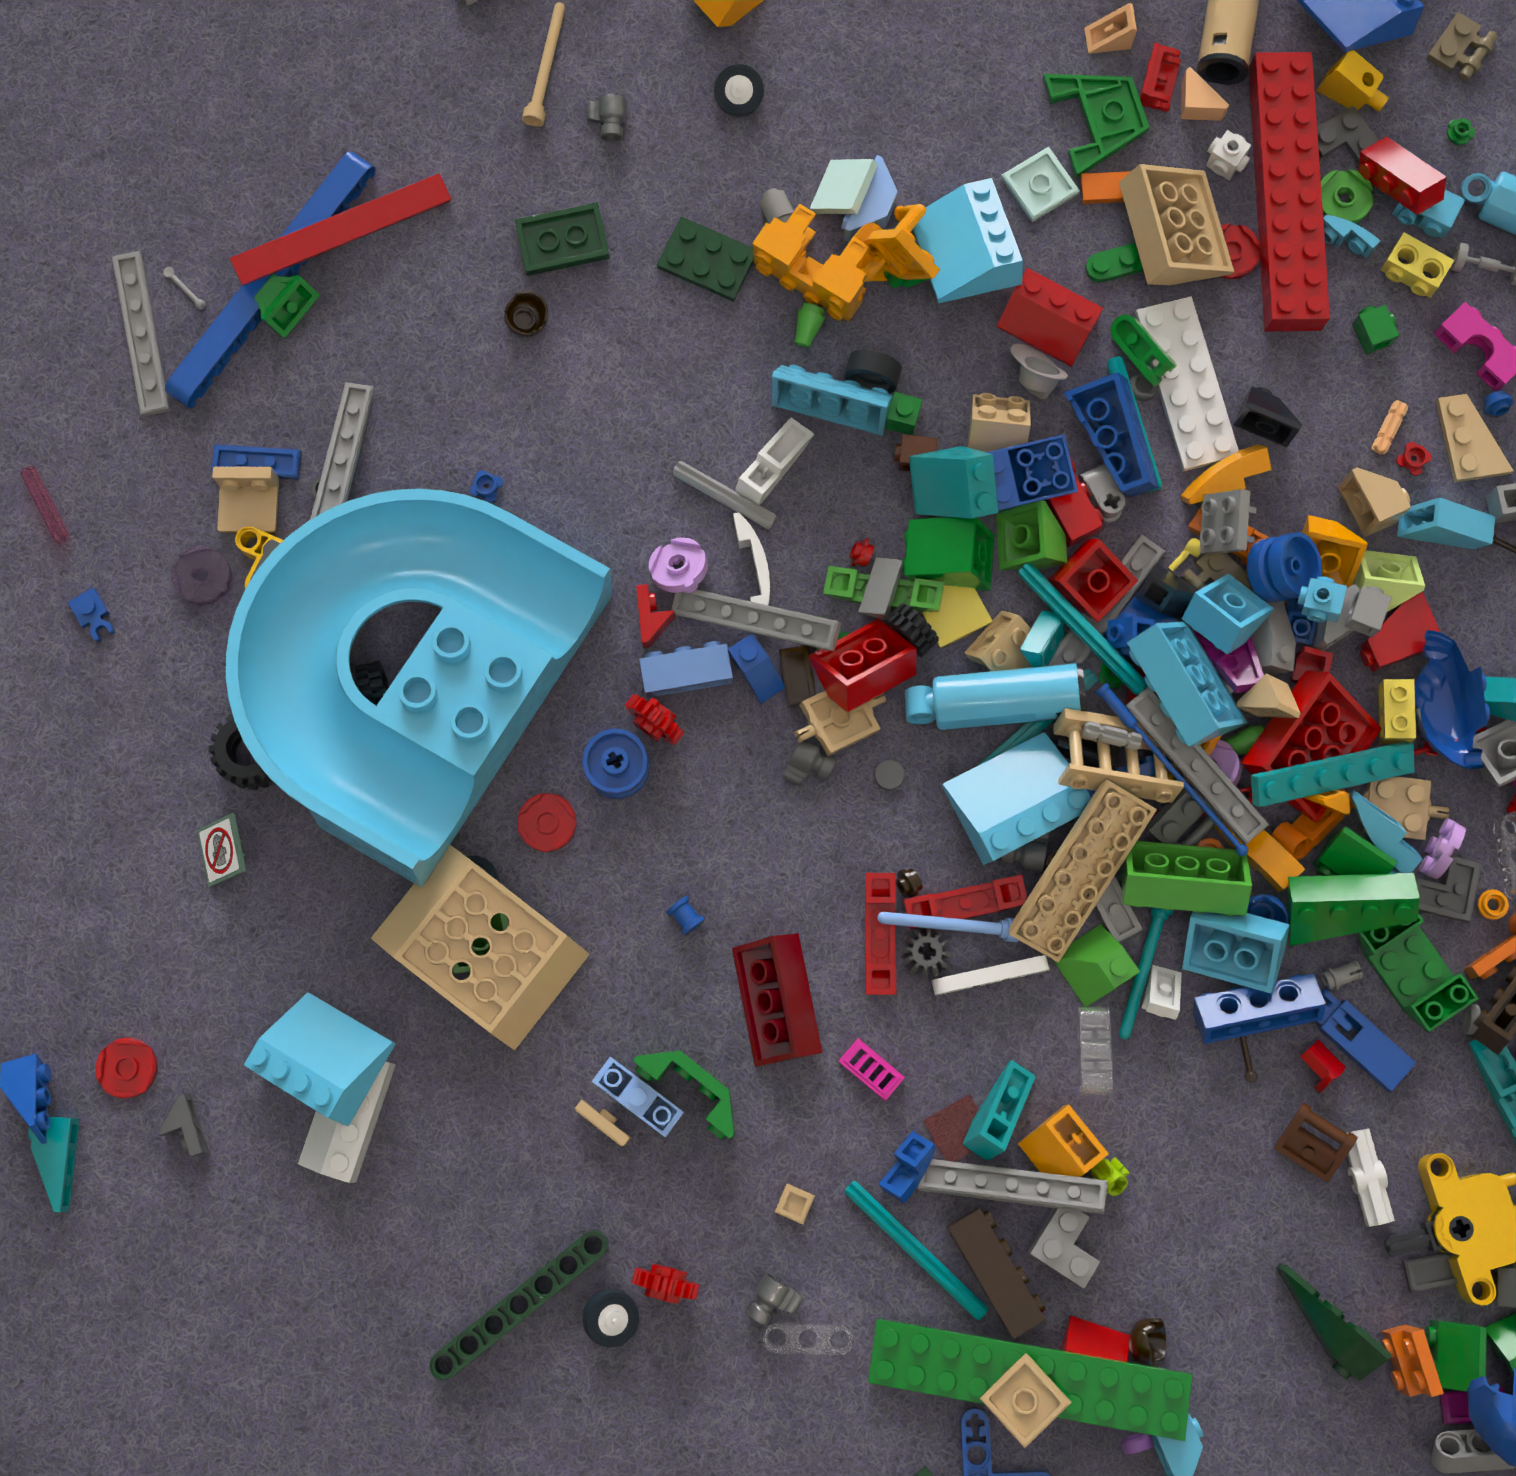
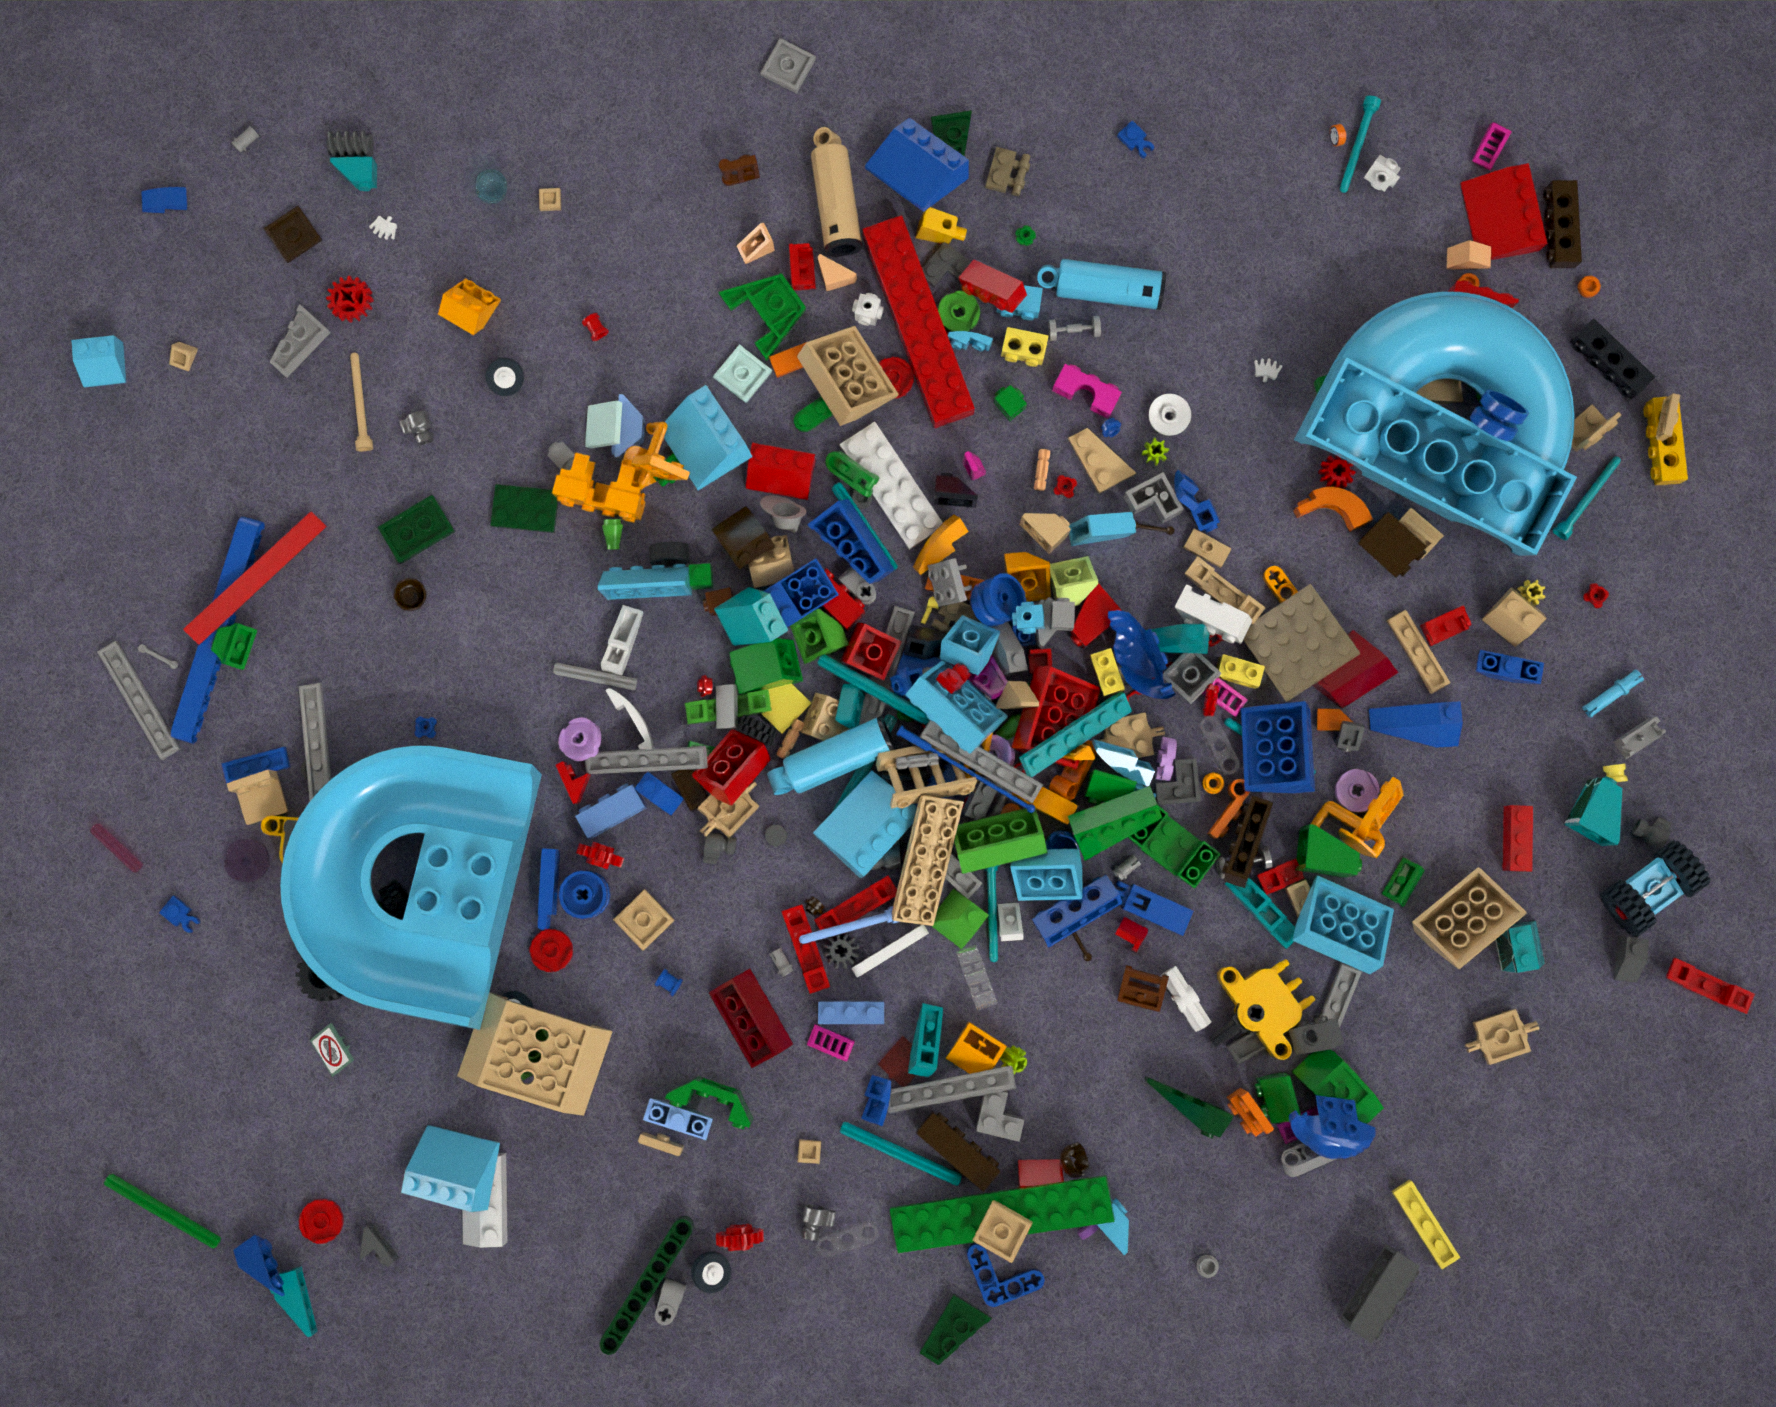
camera: 20 degrees left, 5 degrees up
none -> blue hinge [538,849,560,930]
none -> red bush [582,313,609,341]
none -> tan plate [613,889,675,951]
none -> light grey piece [655,1278,687,1325]
none -> dark brown brick [711,506,775,570]
none -> light grey pin [769,948,793,977]
none -> light nougat axle [777,719,804,759]
none -> medium blue brick [818,1001,884,1024]
none -> red plate [936,663,971,694]
none -> dark pink slope [963,451,986,480]

